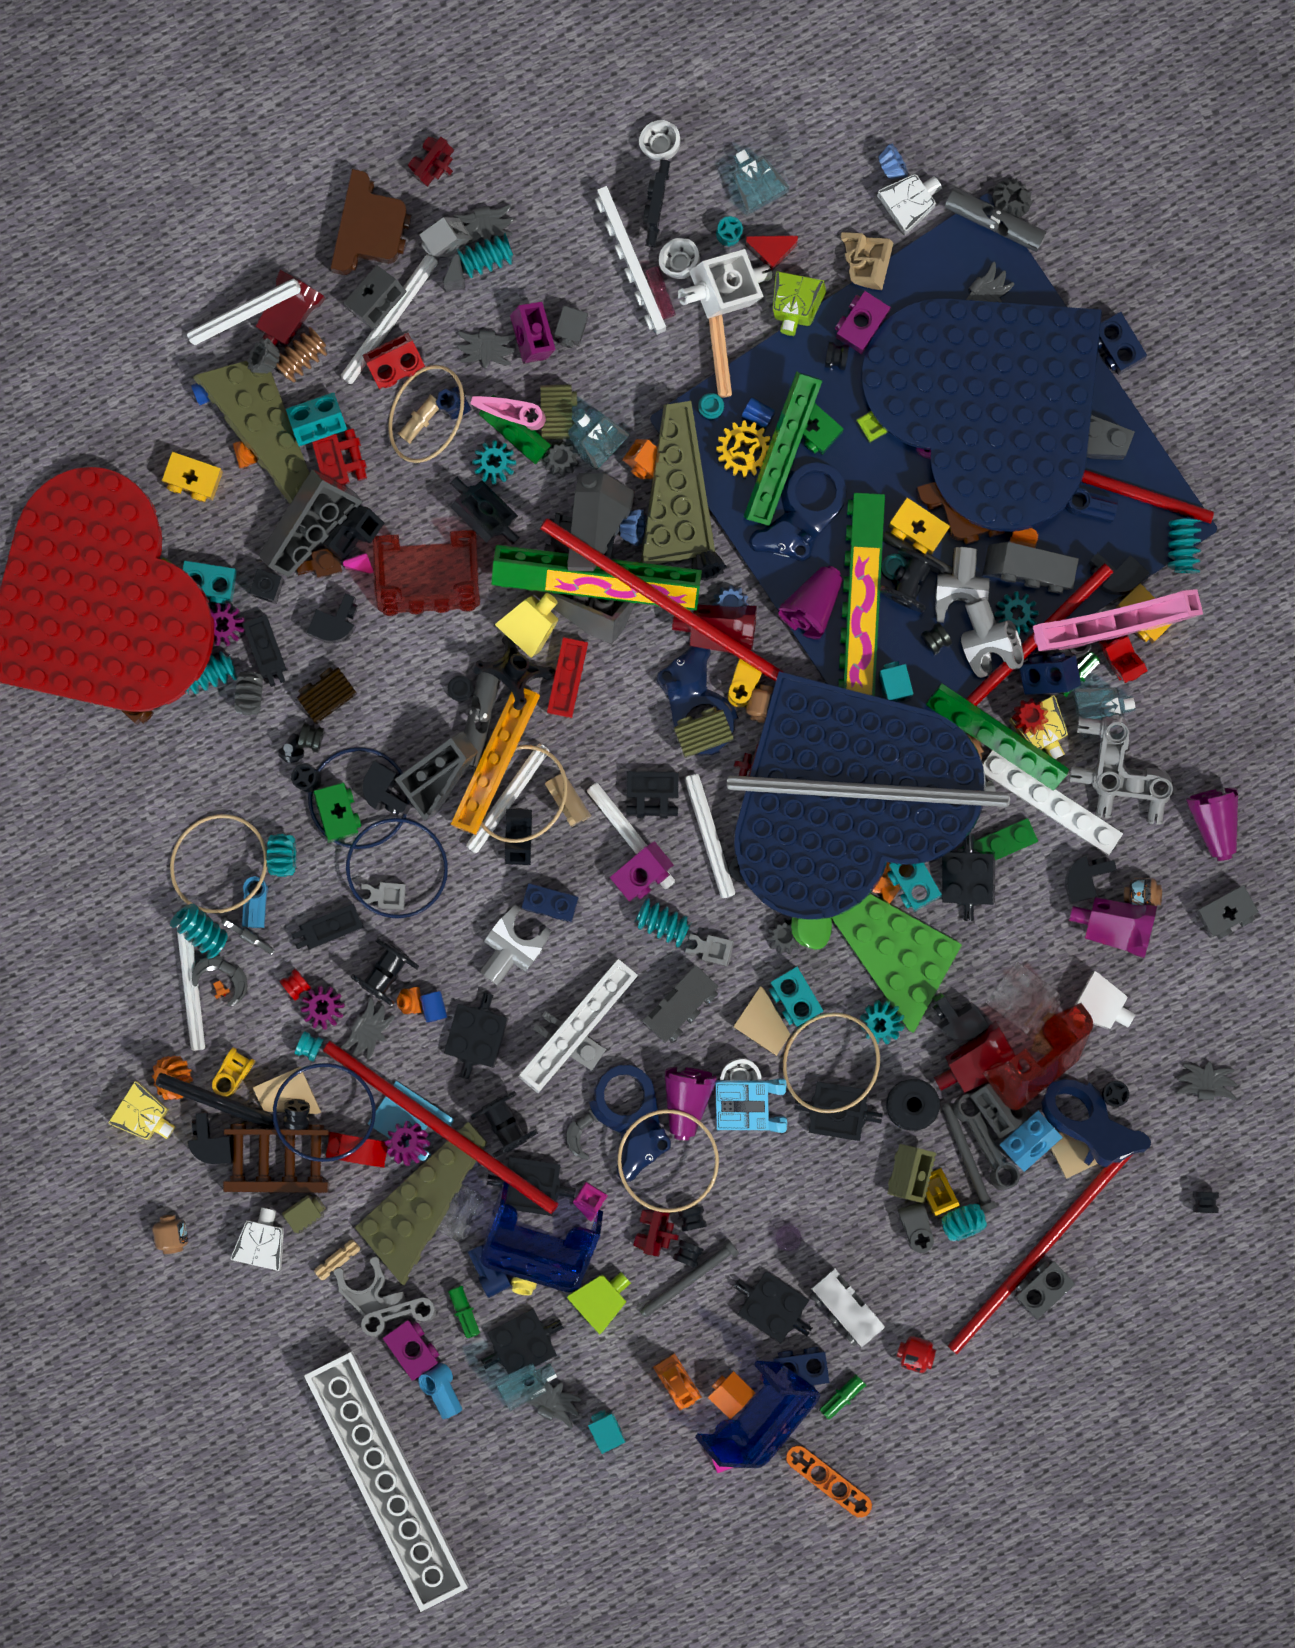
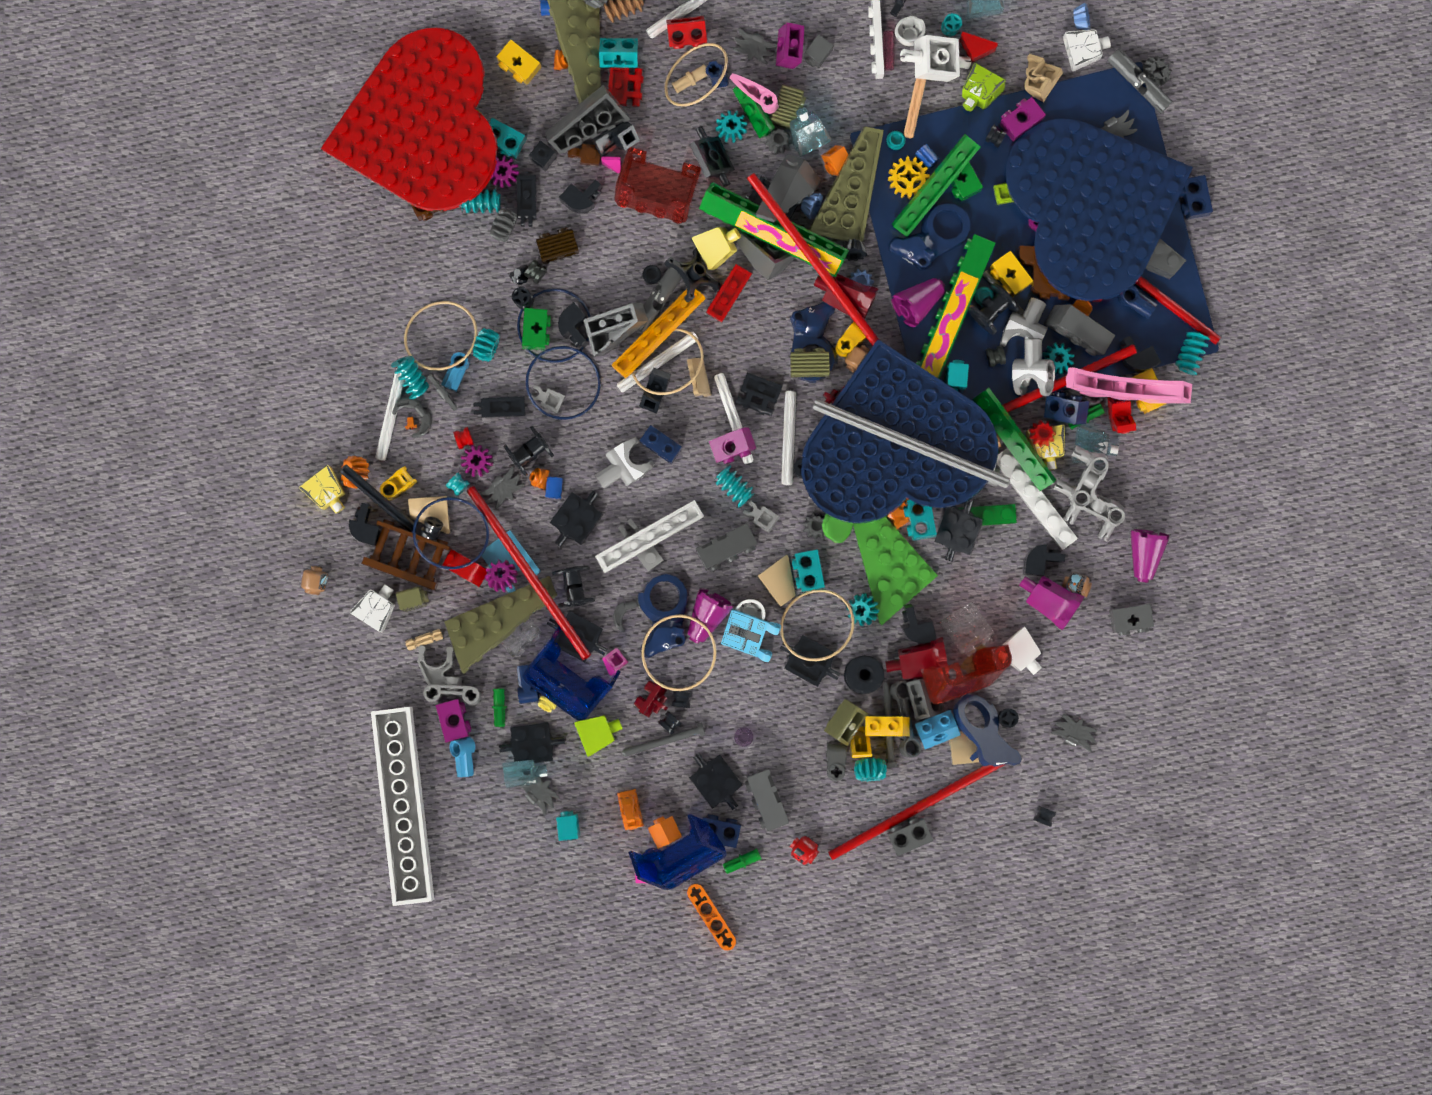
camera: 15 degrees right, 0 degrees up
none -> yellow brick [865,716,910,736]

